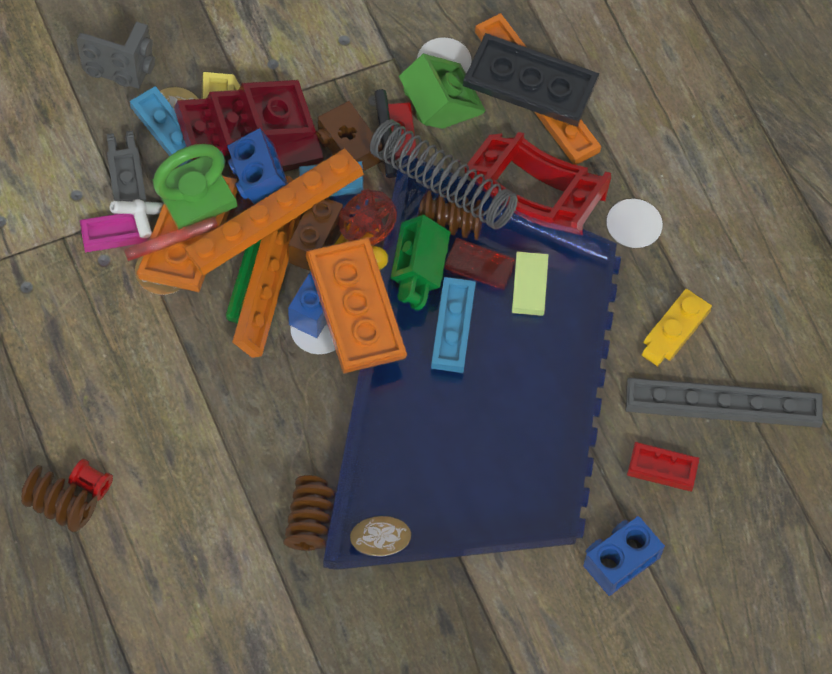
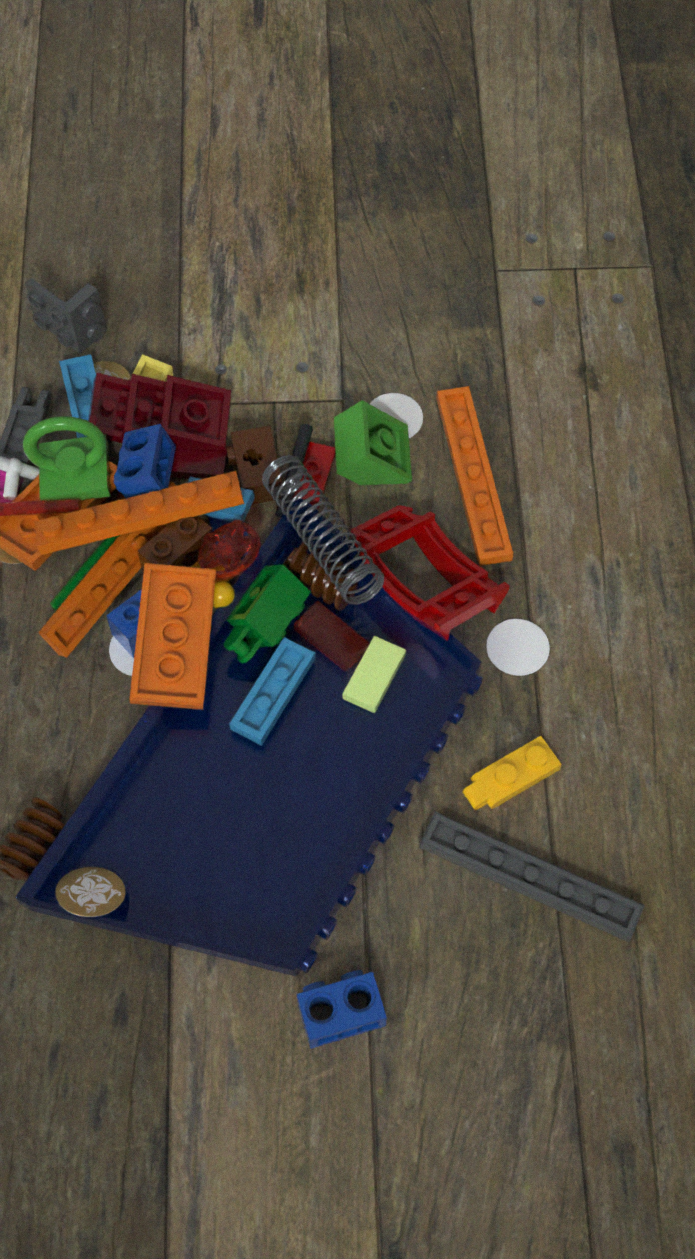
camera: 25 degrees right, 0 degrees up
black tile [463,33,600,127] -> none
red plate [627,442,700,492] -> none

